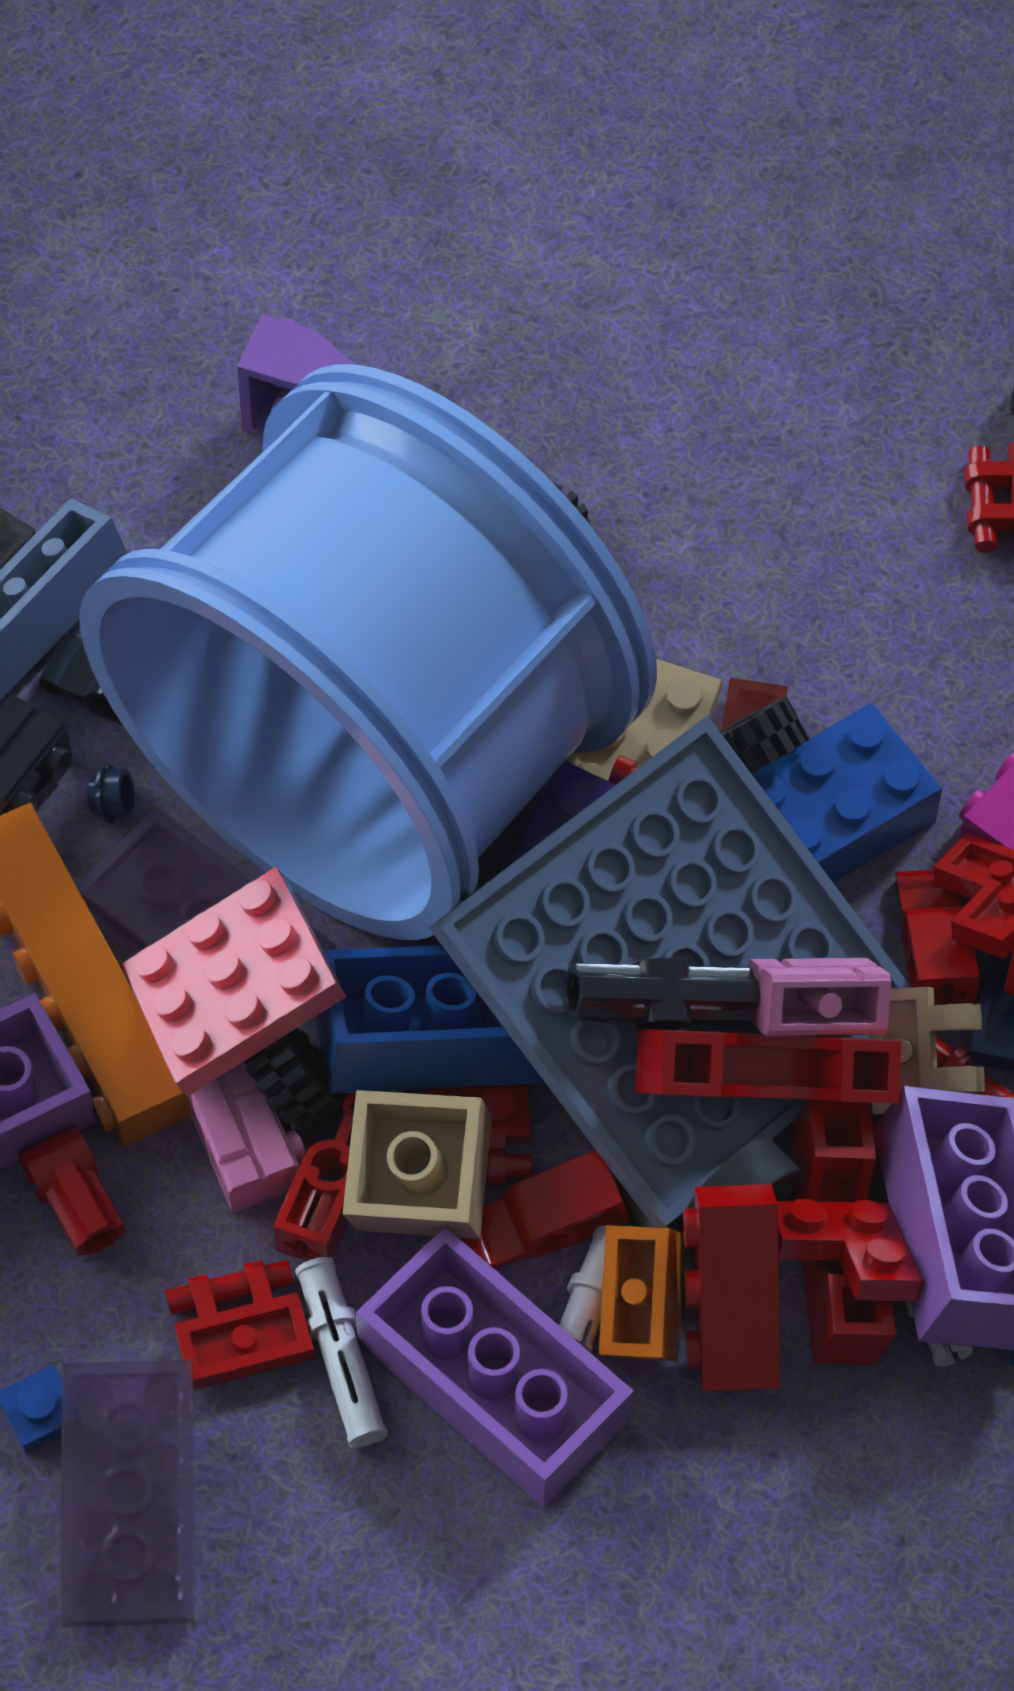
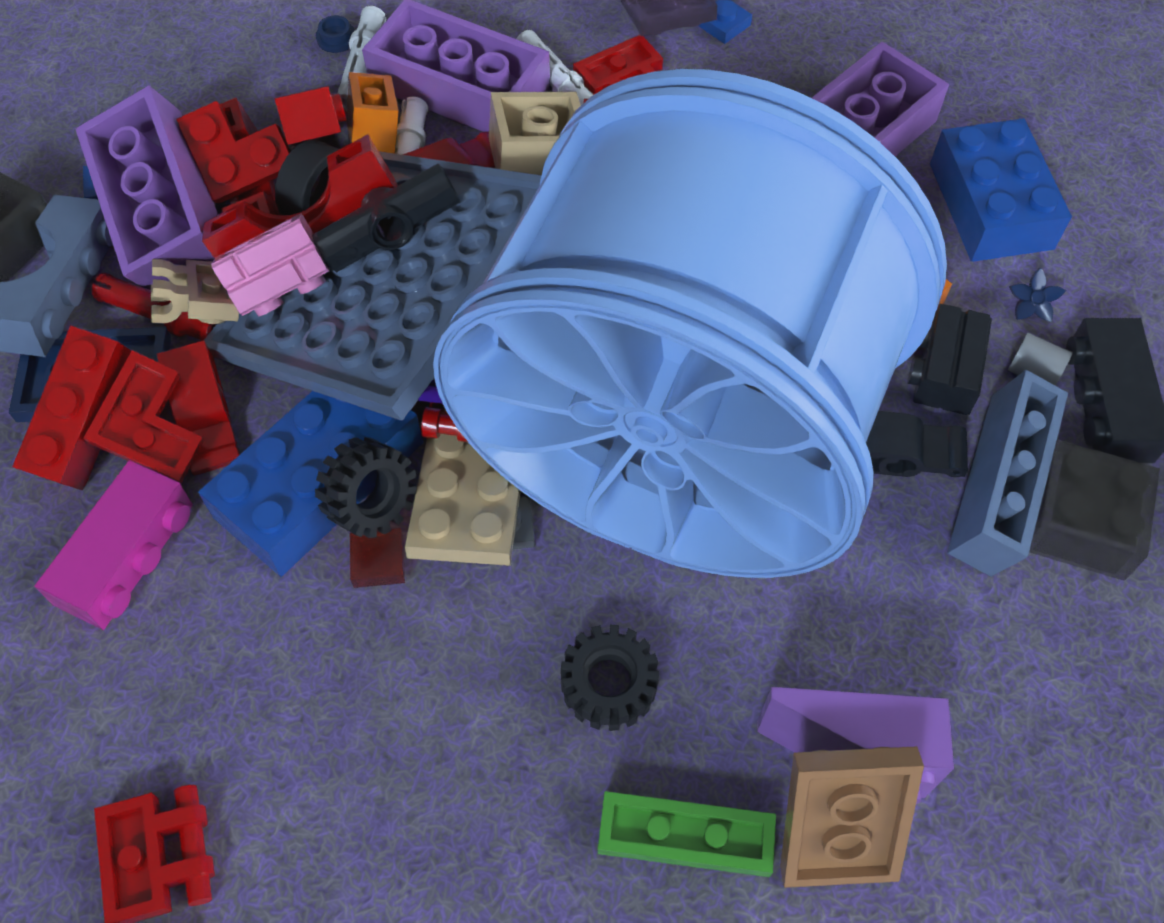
camera: 165 degrees right, 0 degrees up
none -> dark blue plate [316,15,355,53]
none -> white pin [337,6,386,111]
none -> bright green plate [597,791,776,877]
none -> medium nougat plate [780,746,924,888]

